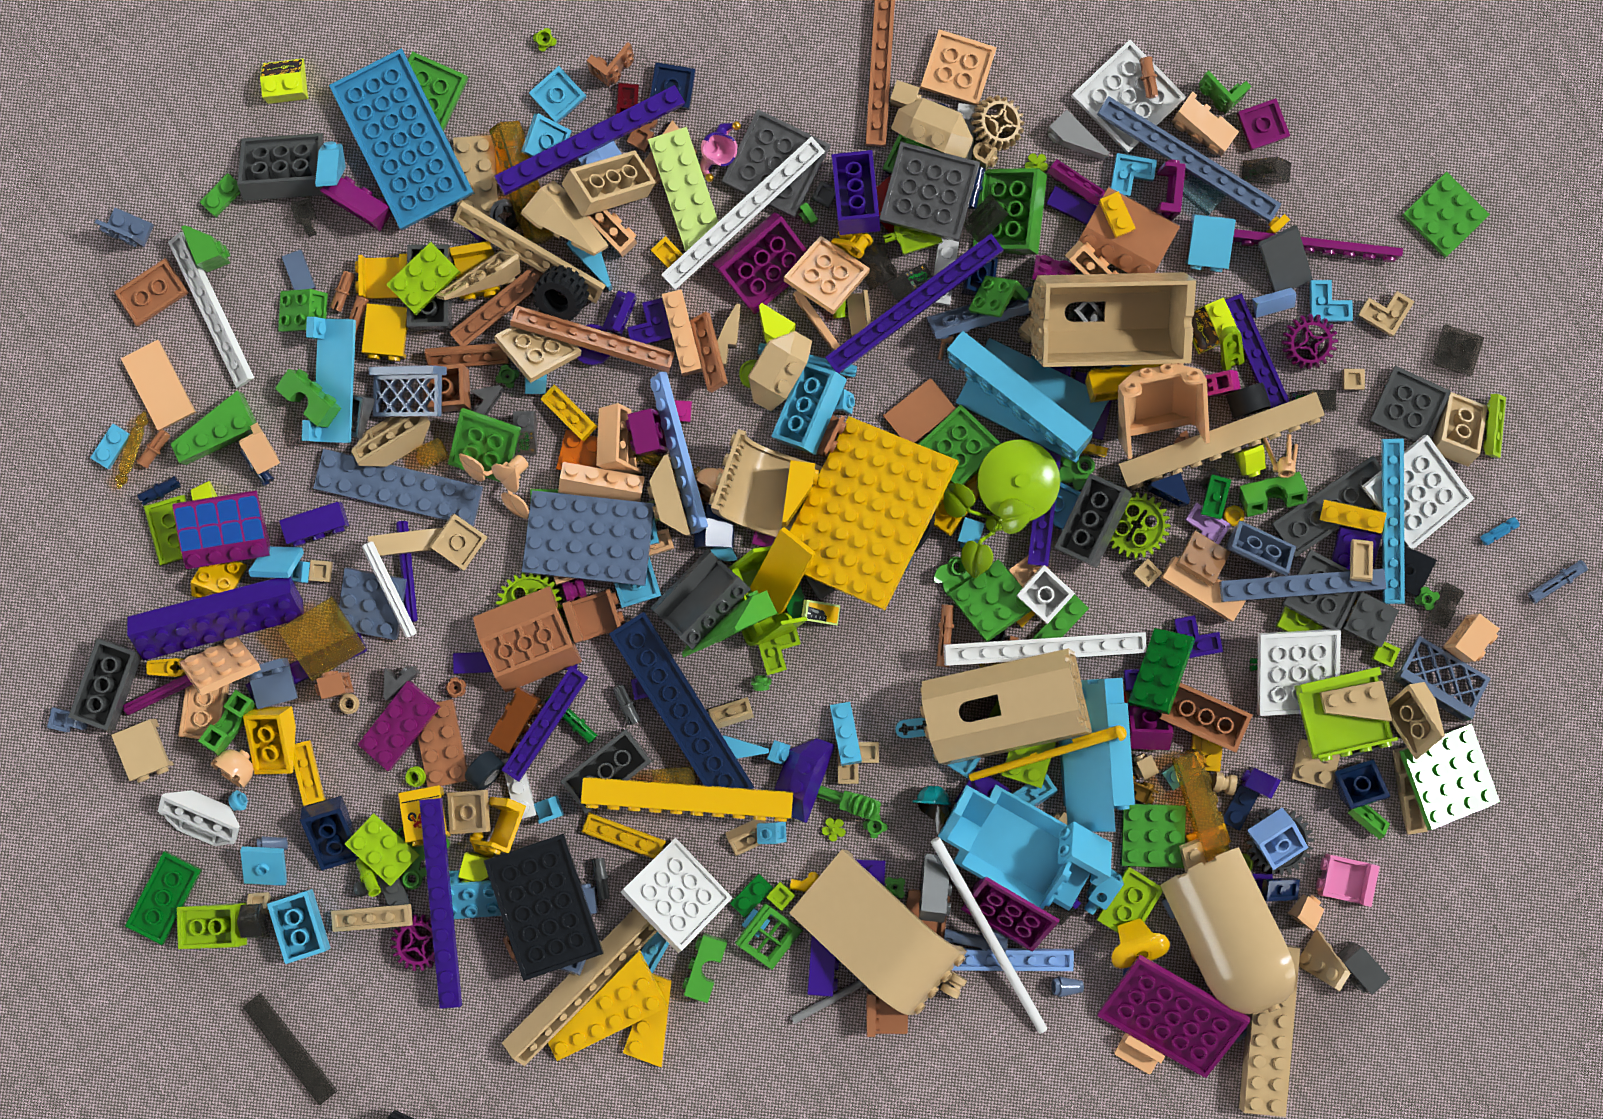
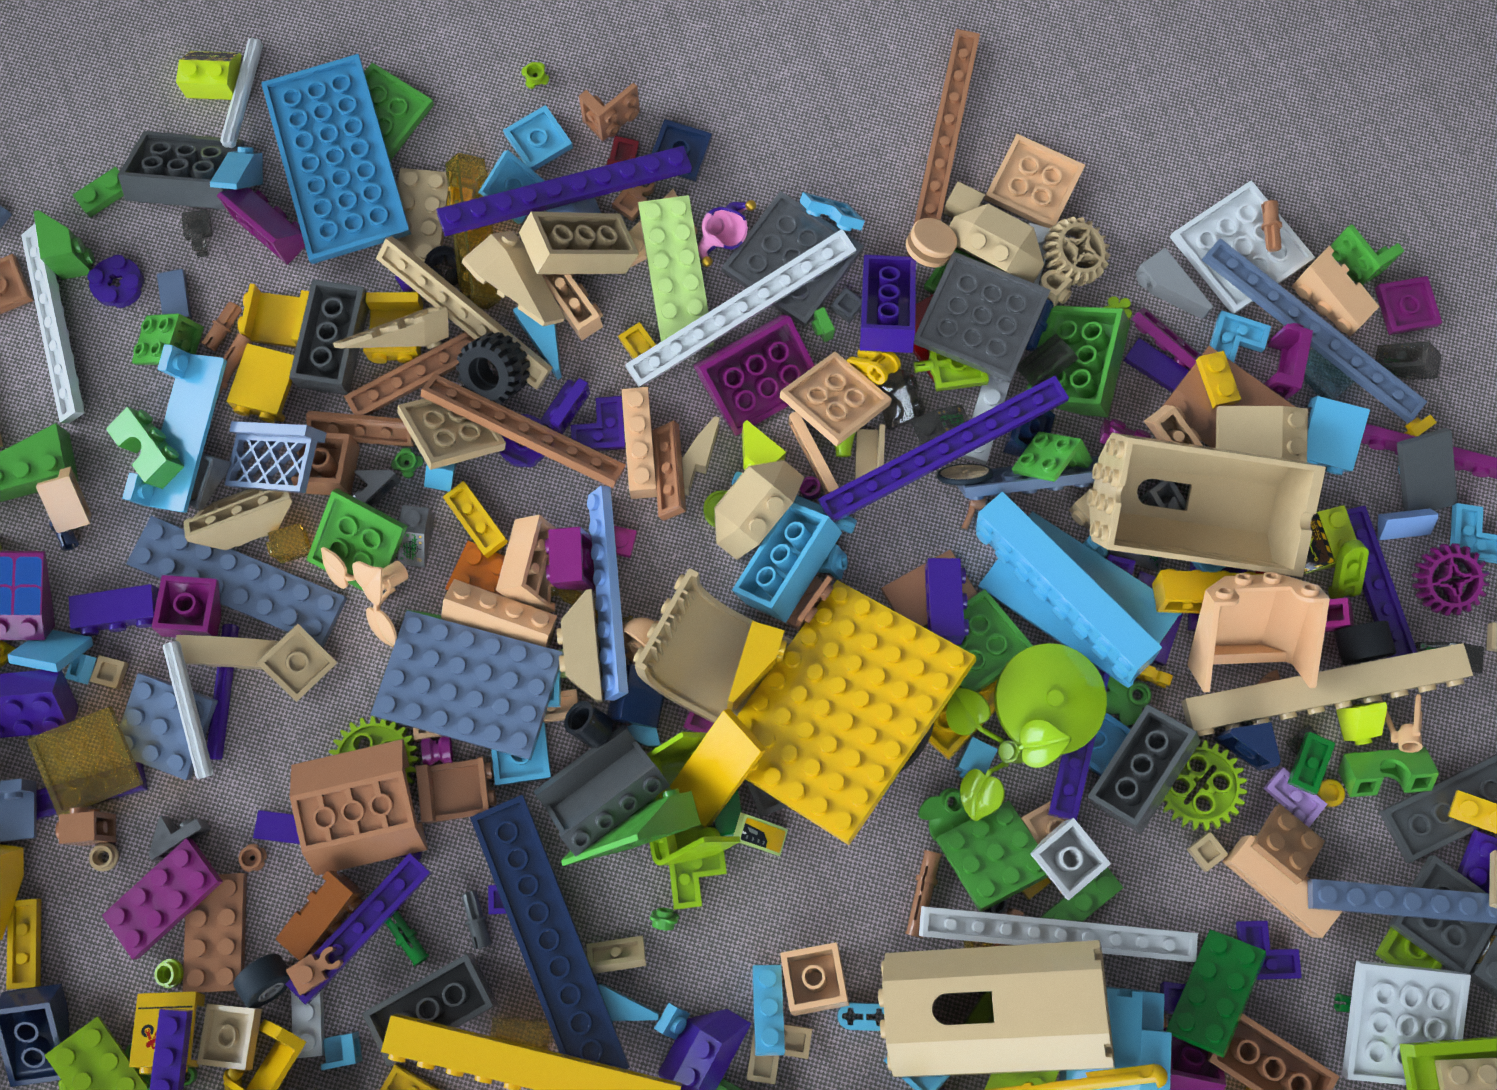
camera: 10 degrees right, 10 degrees down
lime plate [386,242,461,315] -> none
sand blue slope [1226,520,1296,576] -> none
none -> dark purple plate [87,255,144,308]
none -> magenta slope [151,575,221,638]
none -> white axle [220,38,263,148]
none -> nougat plate [286,947,344,996]
none -> black piece [564,701,613,748]
none -> light nougat brick [780,942,850,1016]
none -> medium azure plate [800,192,865,231]
none -> magenta hinge [800,476,821,500]
none -> light nougat head [906,218,957,268]
none -> dark purple brick [925,558,969,645]
none -> wheel [936,463,993,486]
none -> tan slope [1216,406,1308,462]

